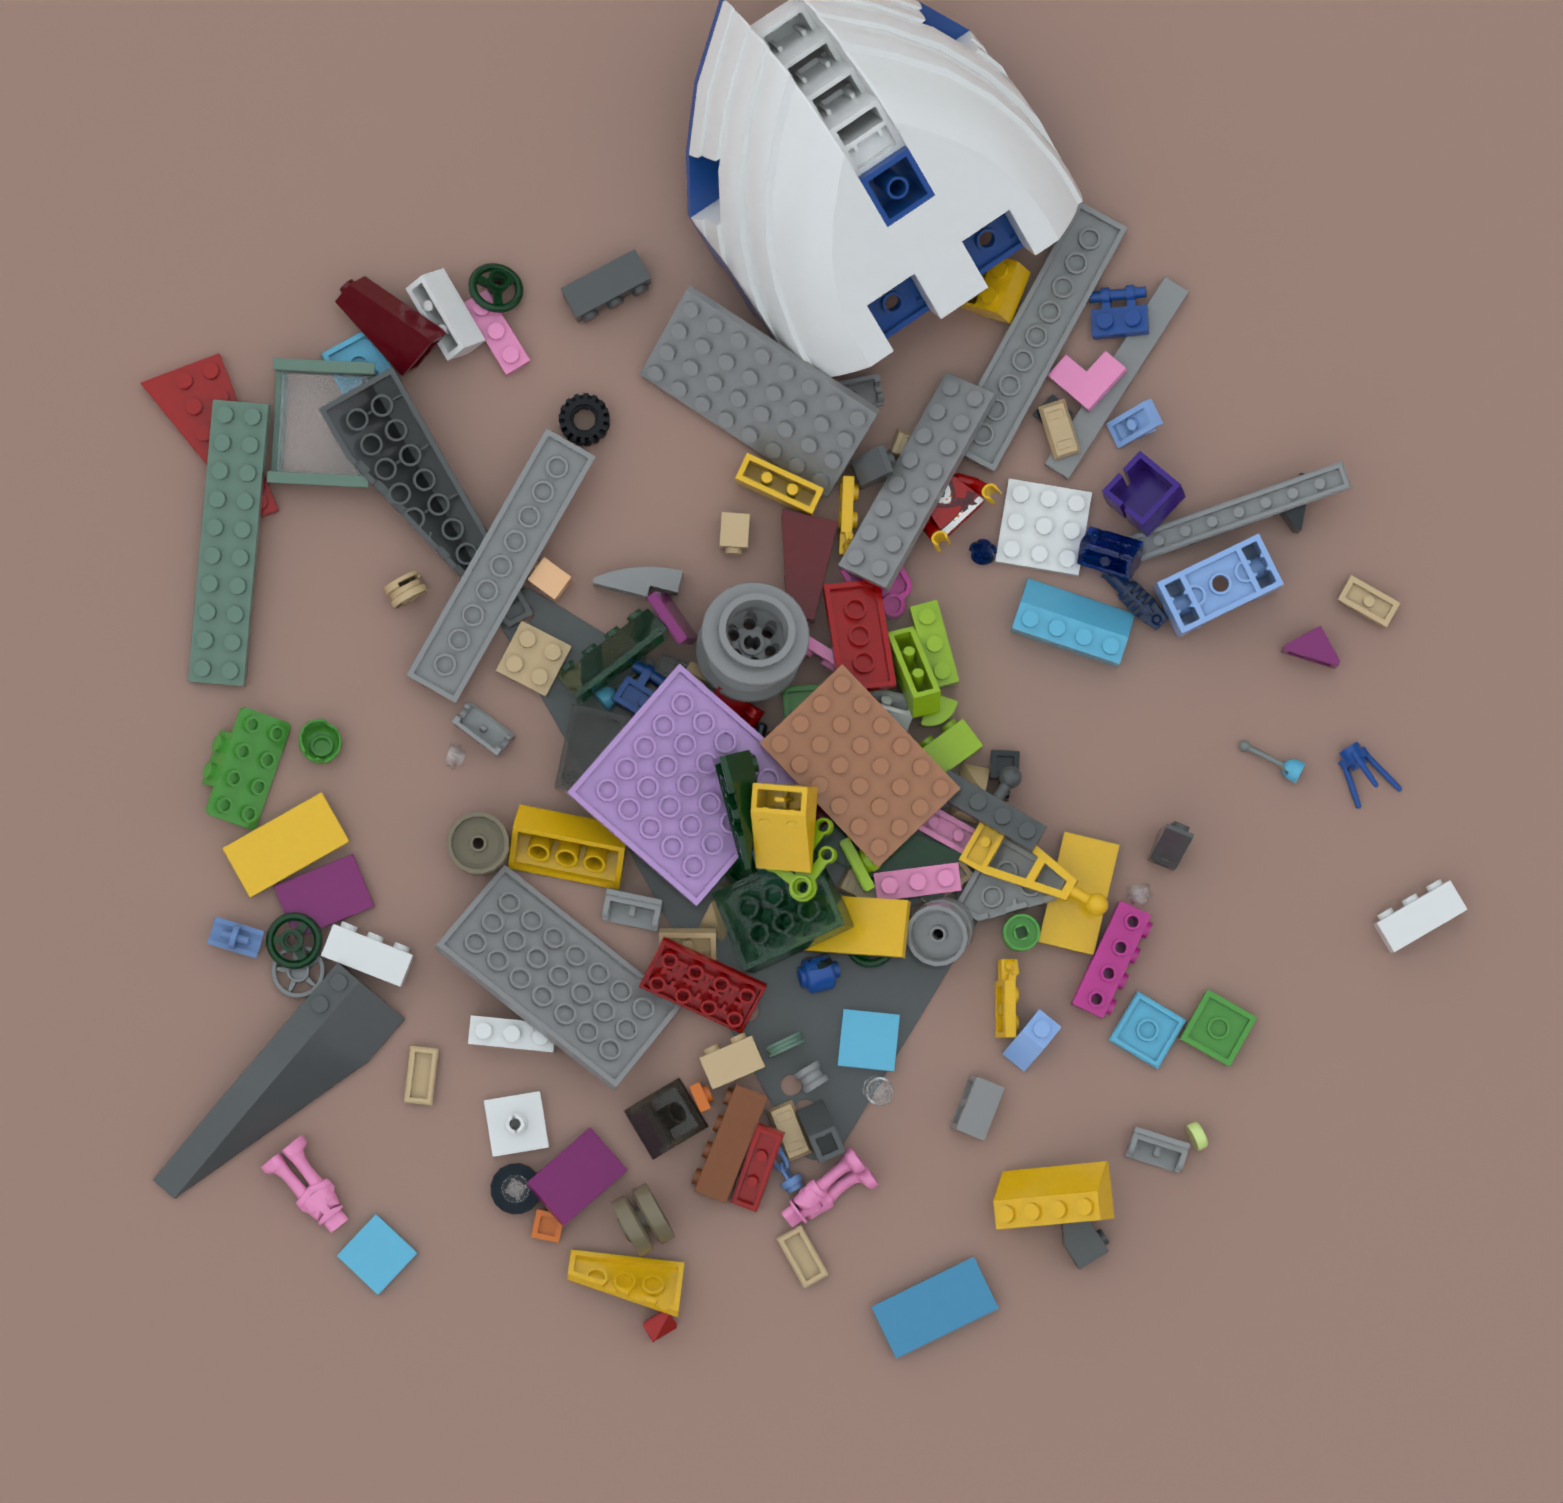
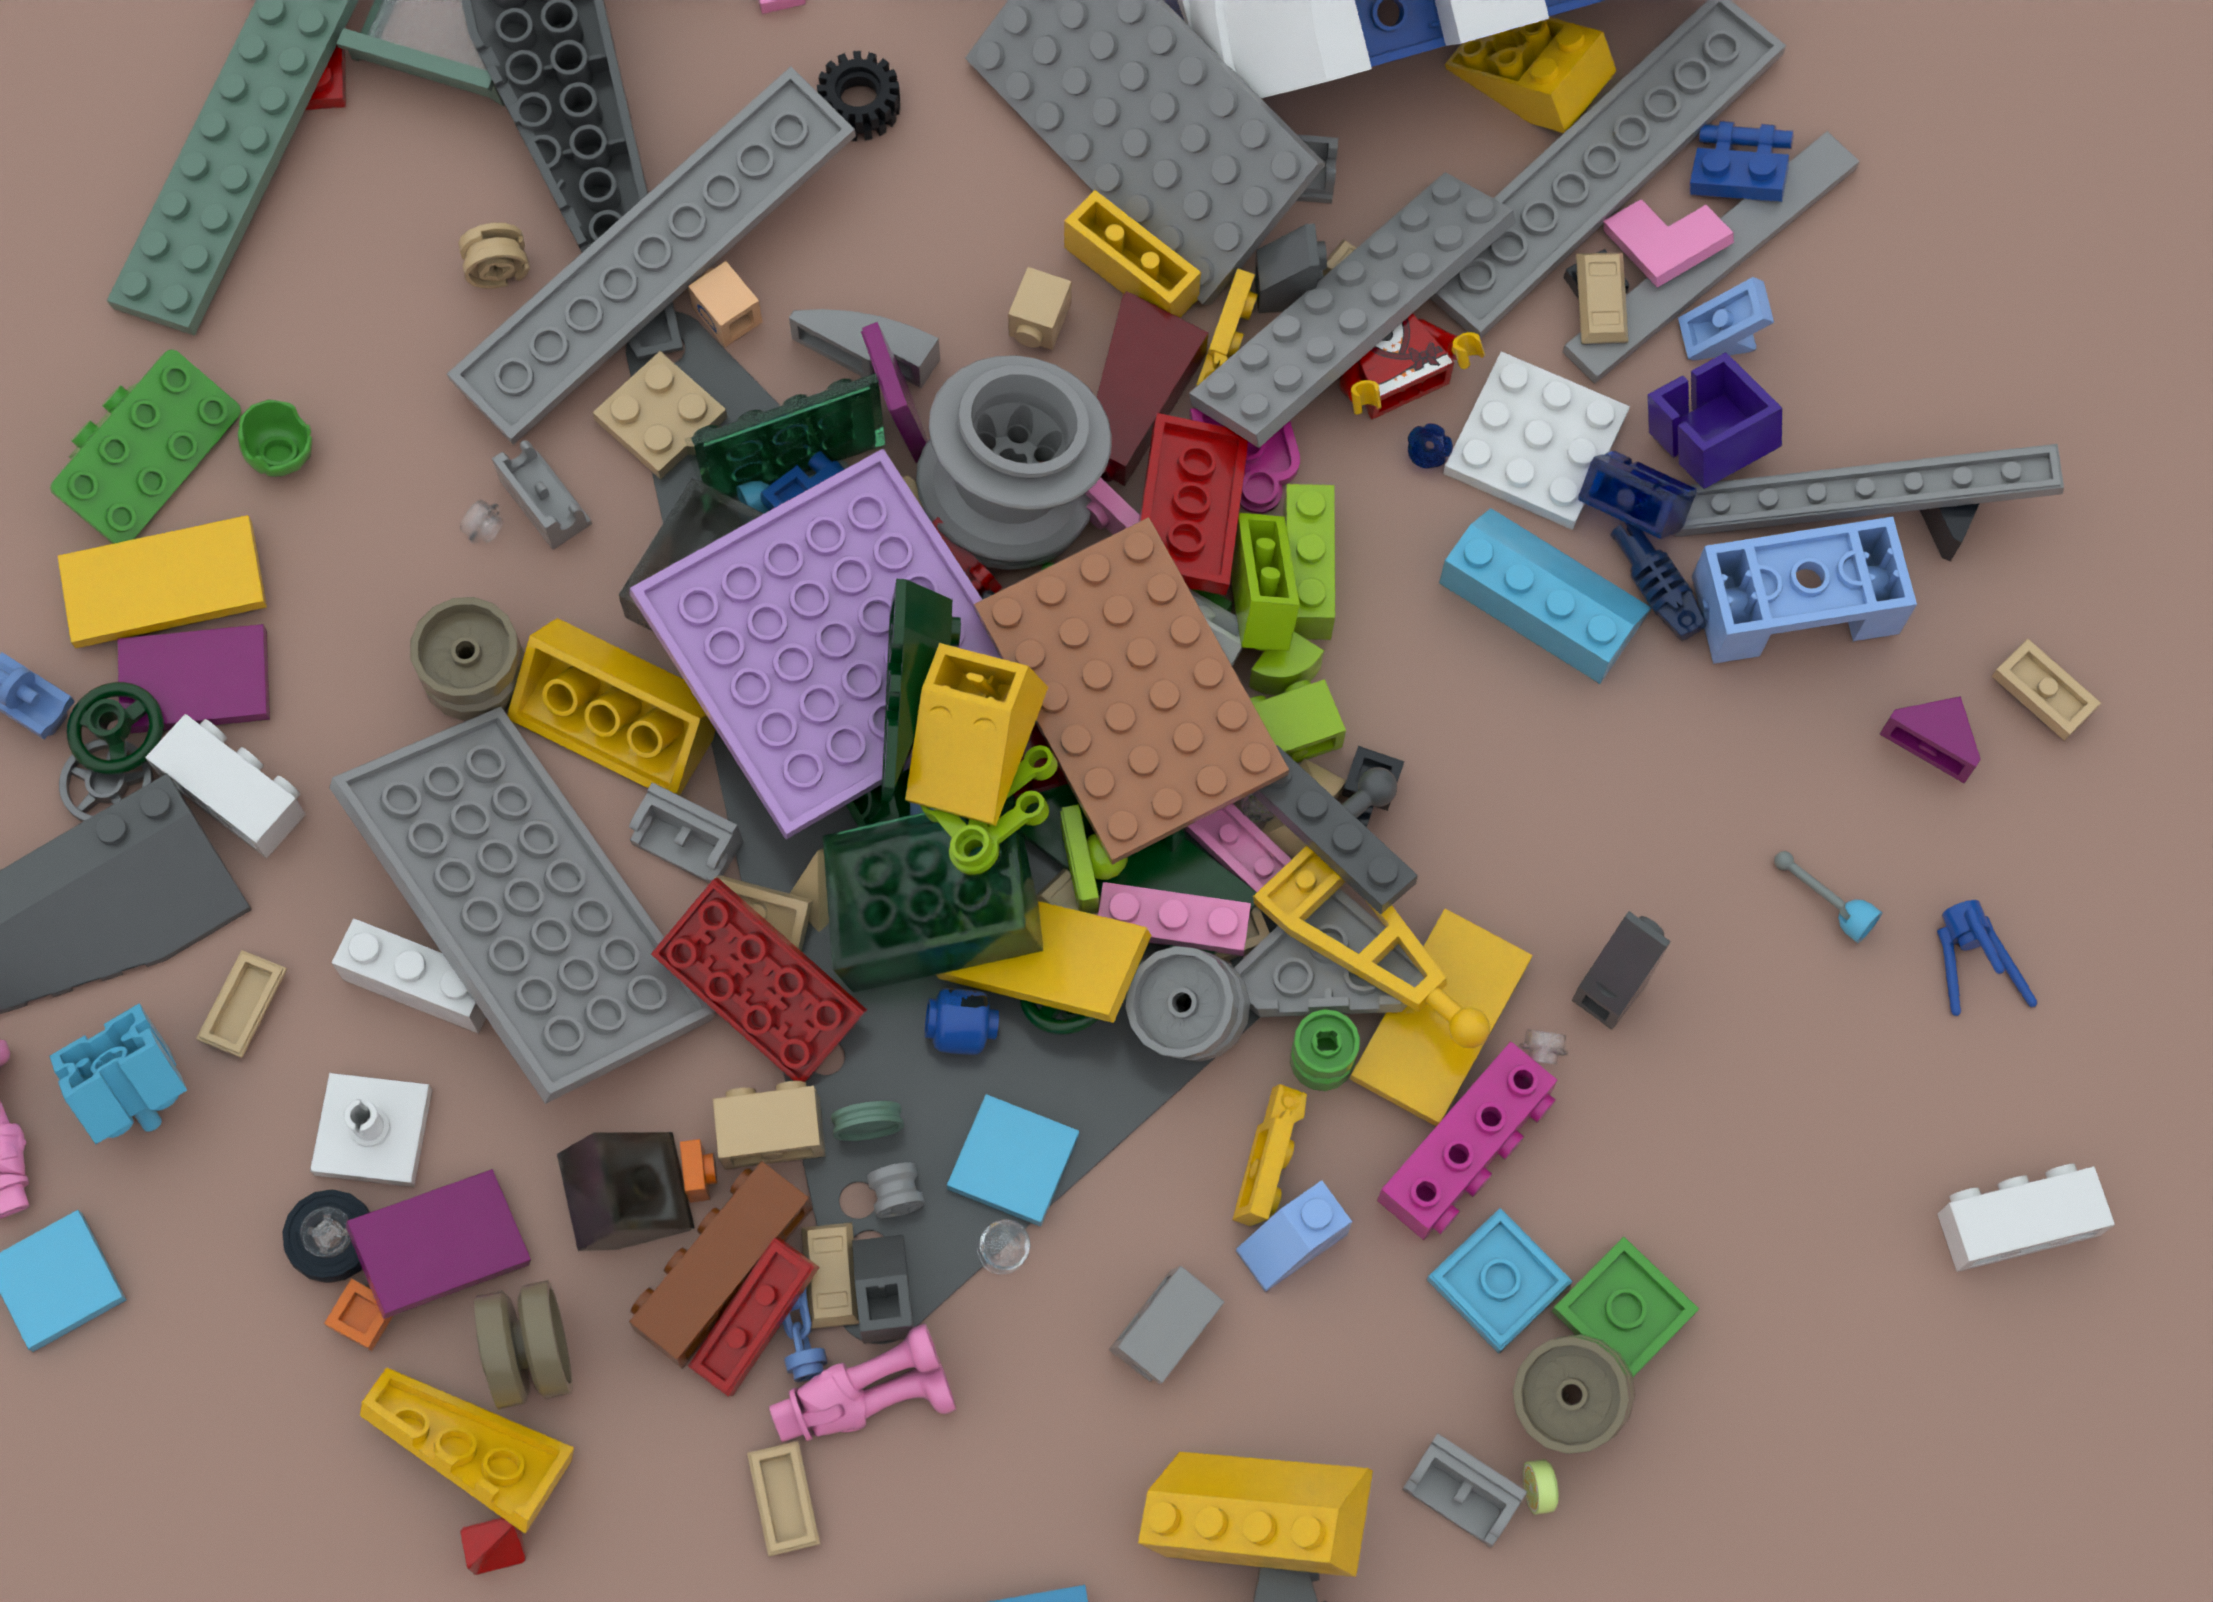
camera: 20 degrees right, 15 degrees down
none -> medium azure brick [49,1003,187,1144]
none -> dark tan wheel [1513,1334,1635,1454]

